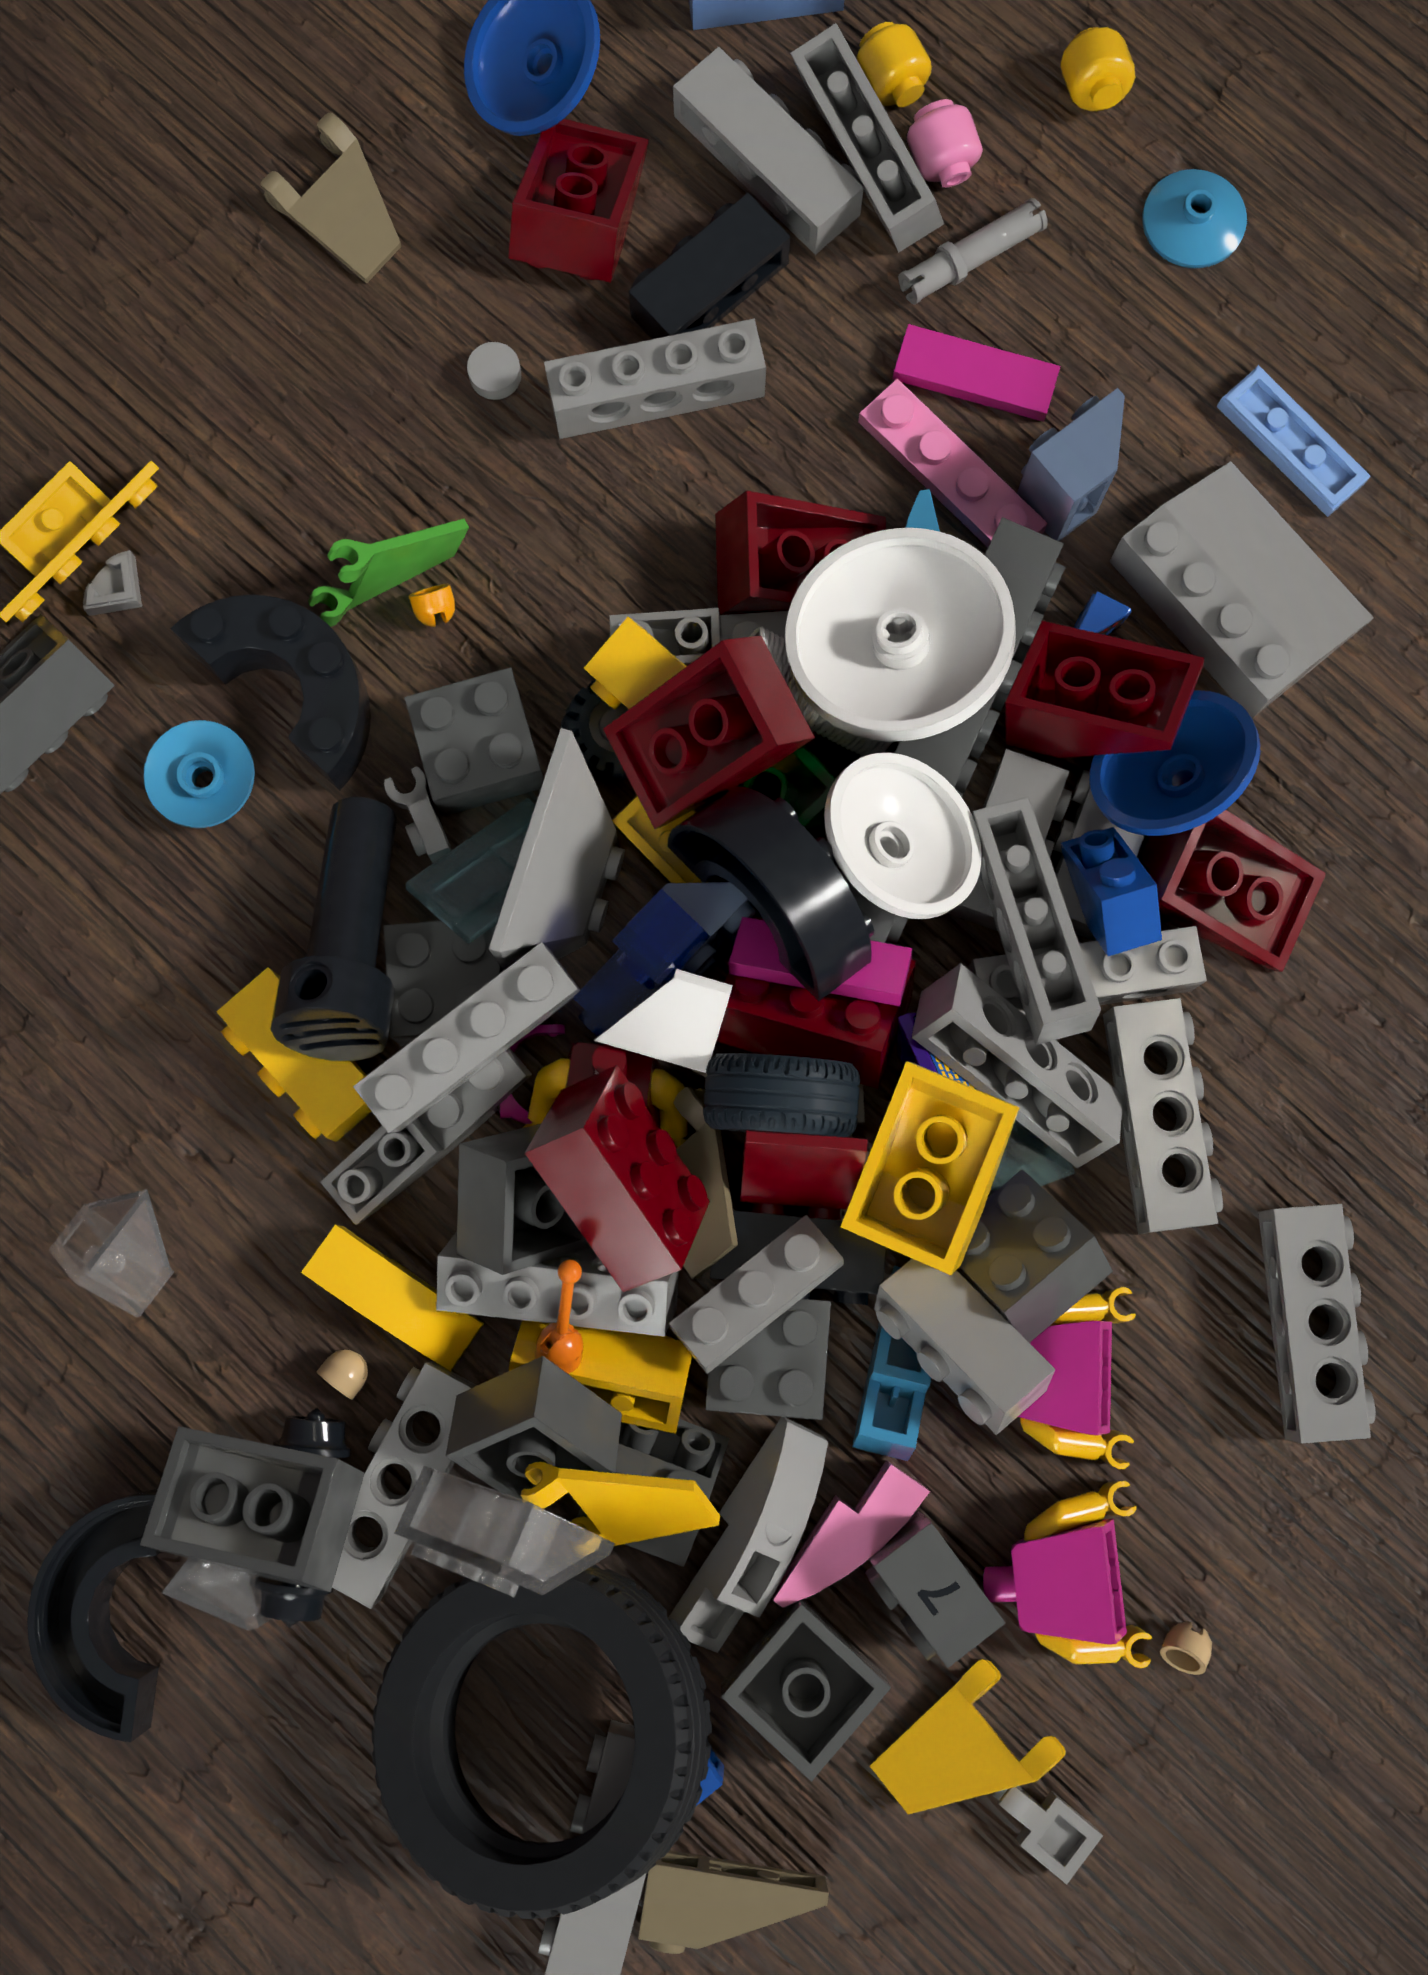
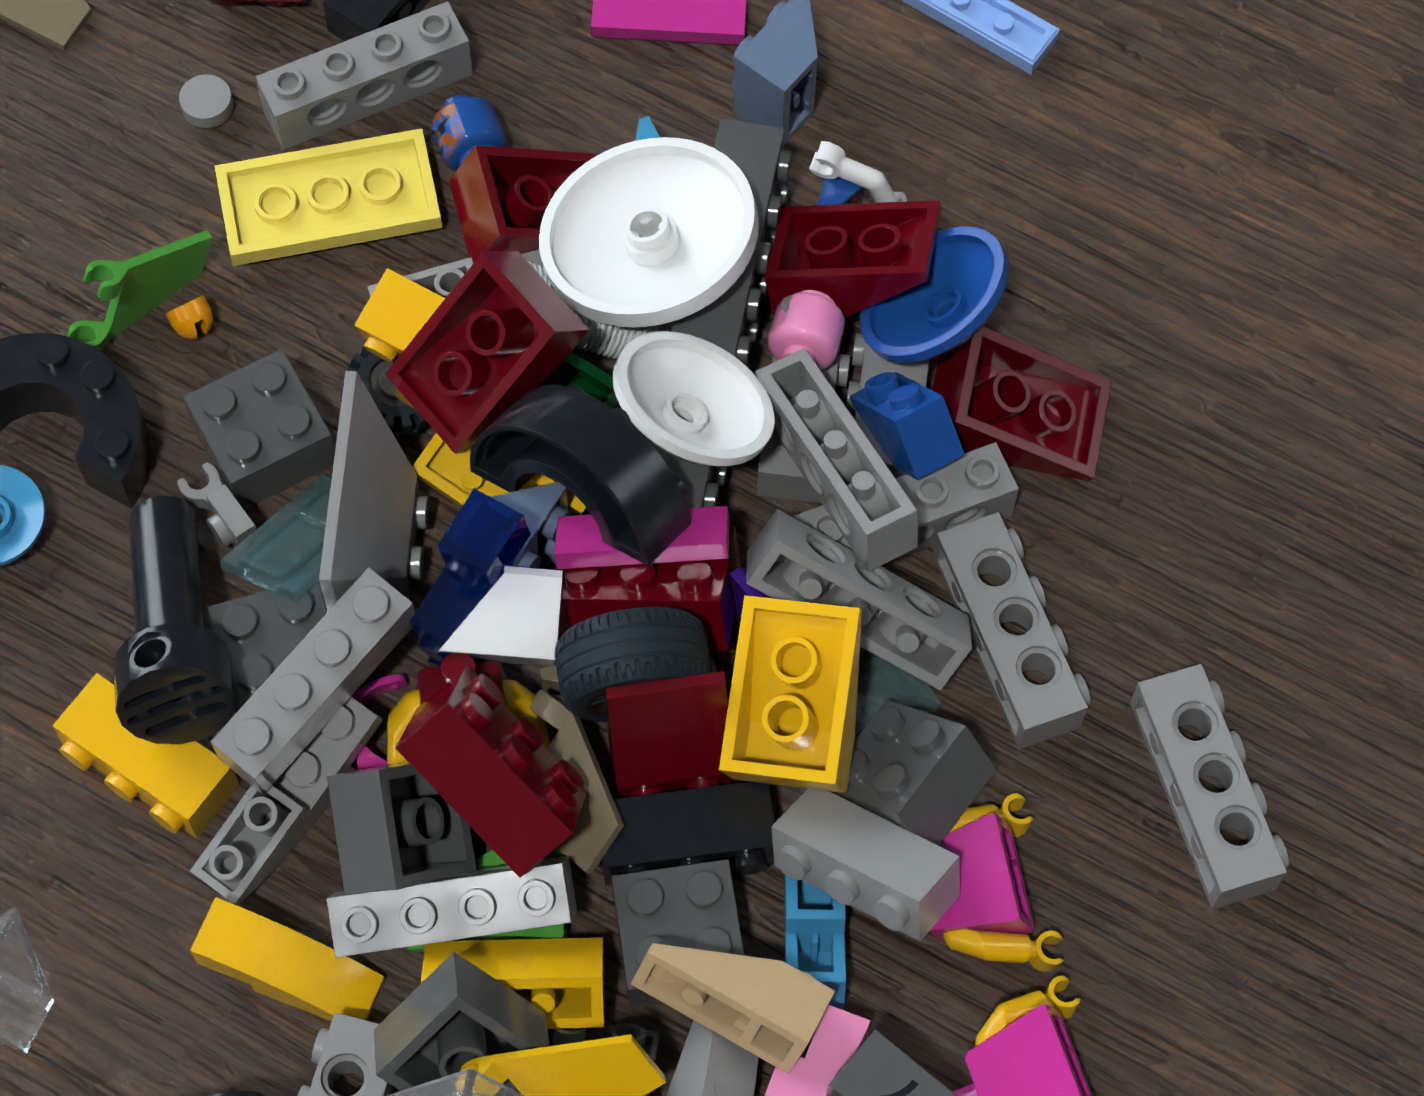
camera: 15 degrees left, 15 degrees down
tan hinge [316,1350,368,1400] -> none
orange hinge [535,1259,584,1374] -> none
light grey plate [669,1215,844,1374] -> none
bright pink plate [858,379,1048,548] -> none
light grey slope [1109,461,1373,719] -> none
none -> light yellow plate [215,128,442,266]
none -> blue head [431,95,506,171]
none -> tan slope [631,943,835,1074]
none -> bright pink head [768,290,845,370]
none -> white arm [809,141,907,203]

